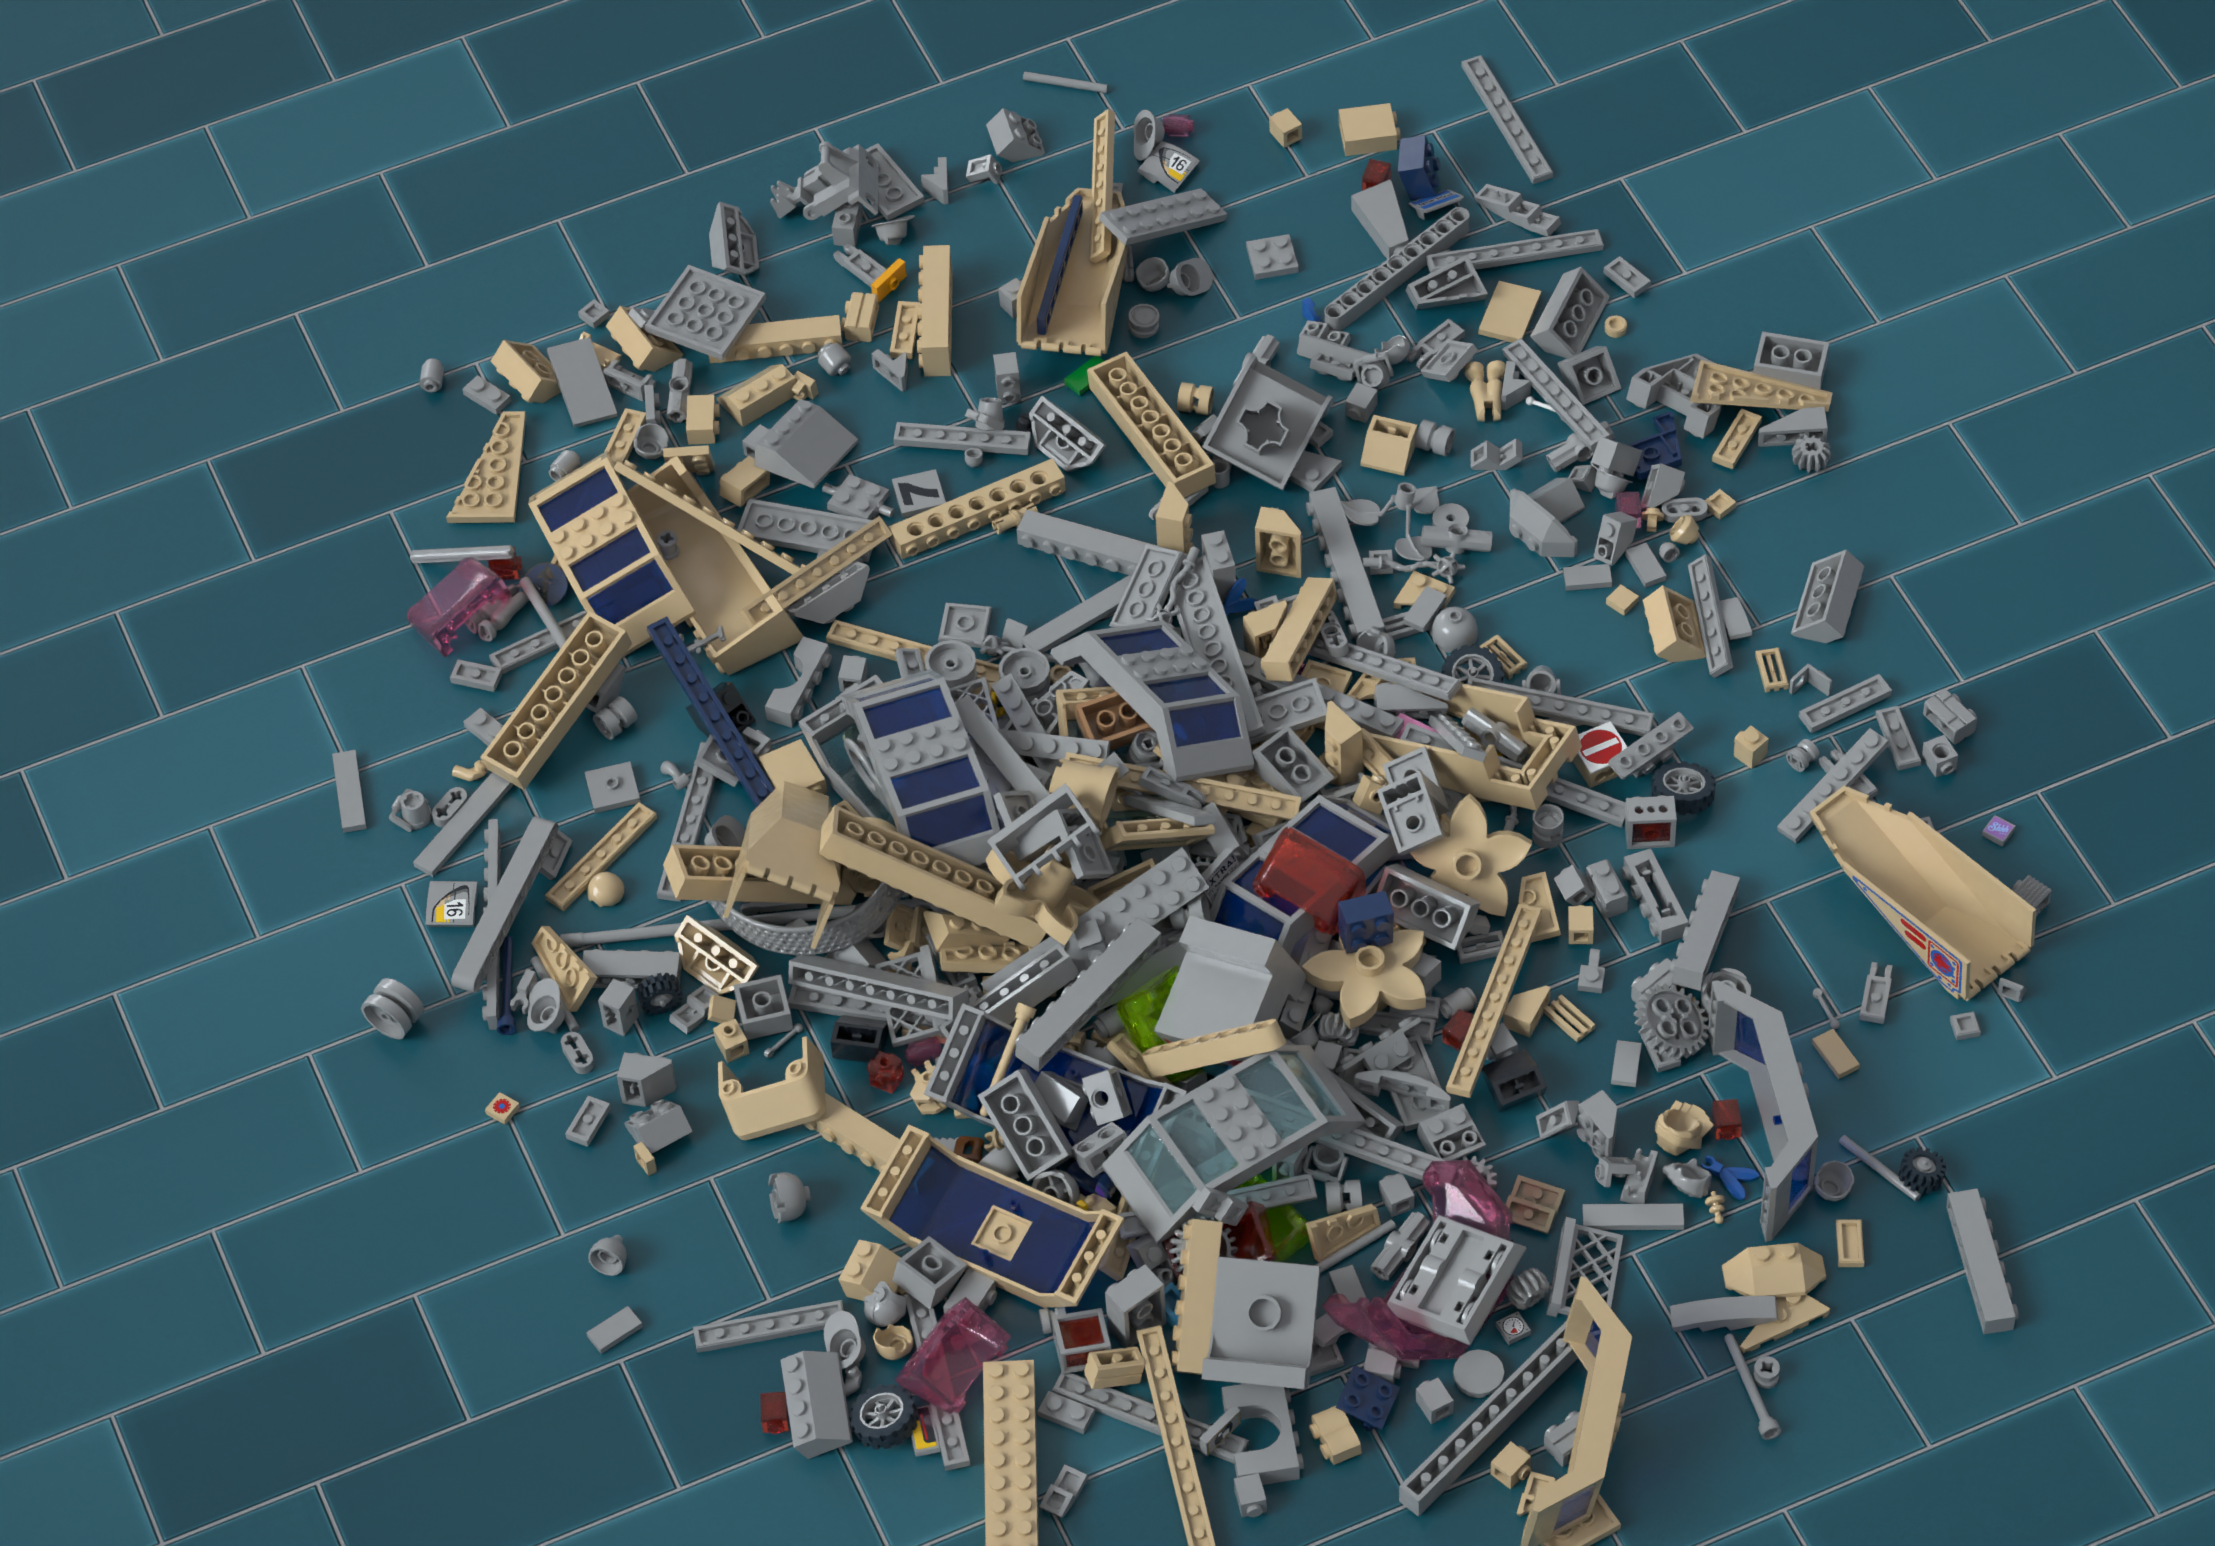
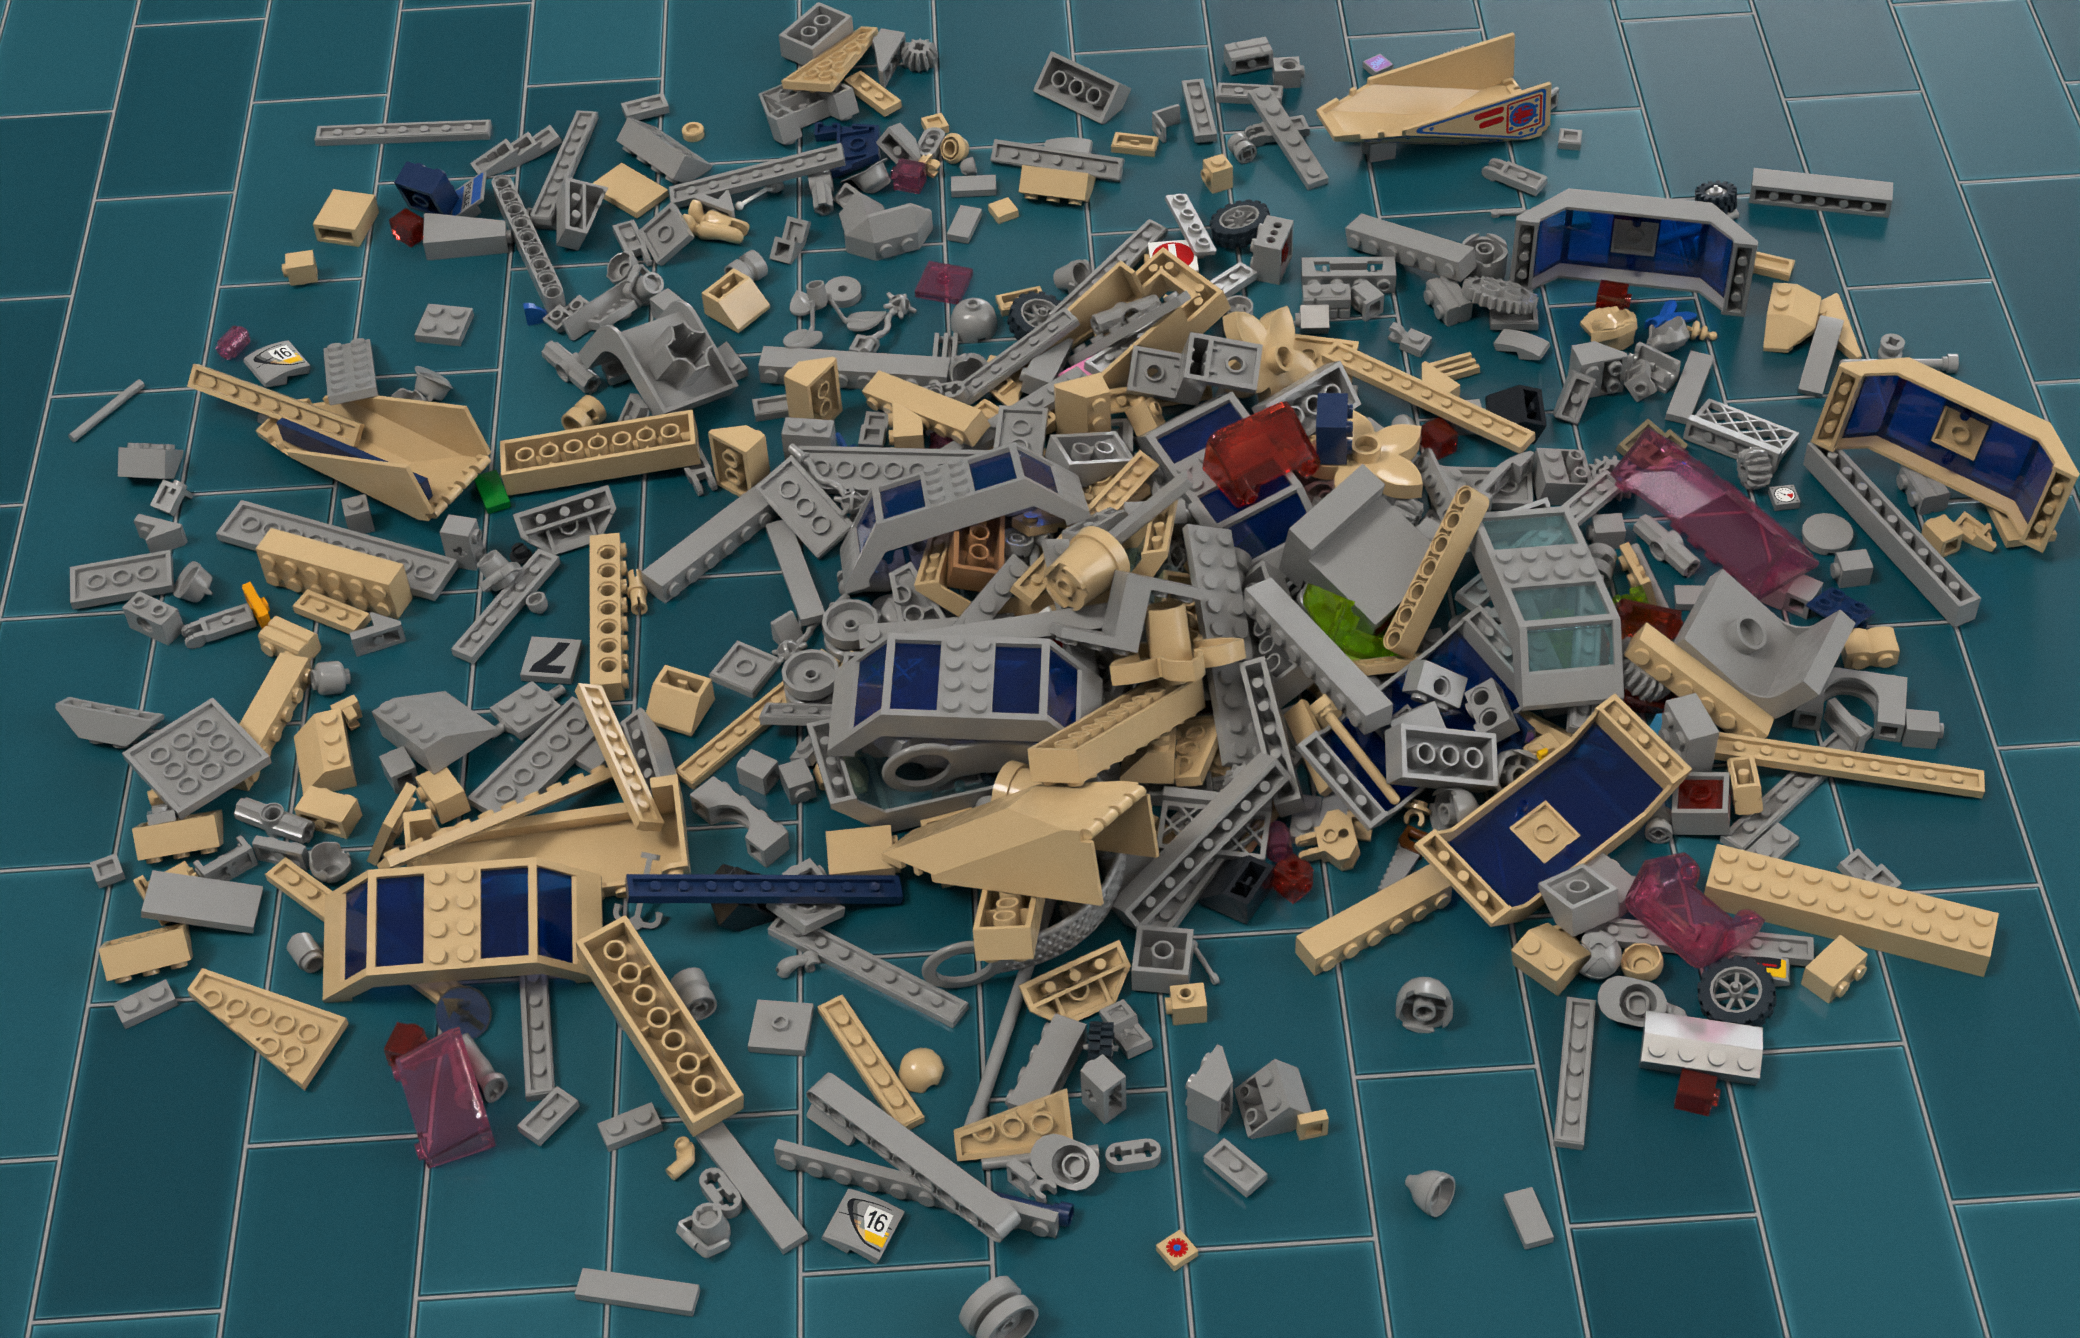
camera: 70 degrees left, 5 degrees down
light grey axle [410,545,514,563] -> none
light grey brick [419,359,444,392] -> none
light grey piece [519,577,568,649] -> none
light grey piece [704,815,745,847] -> none
tan tile [707,995,736,1023] -> none
tan windscreen [718,1036,826,1140] -> none
light grey container [770,141,878,220] -> none
light grey hinge [987,783,1102,891] -> none
light grey slope [1074,918,1107,969] -> none
light grey piece [1134,110,1165,161] -> none
light grey slope [1192,1187,1249,1226] -> none
light grey piece [1383,1215,1527,1345] -> none
tan wing [1394,571,1455,609] -> none
light grey tile [1403,586,1447,633] -> none
light grey piece [1421,523,1492,554] -> none
light grey slope [1557,346,1621,405] -> none
tan brick [1568,905,1594,944] -> none
light grey brick [1591,437,1642,478] -> none
light grey slope [1594,511,1638,566] -> none
none -> light grey plate [216,500,459,601]
none -> tan slope [646,665,715,736]
none -> clear pink plate [915,261,973,304]
none -> light grey brick [1350,280,1384,322]
none -> tan brick [1801,935,1868,1004]

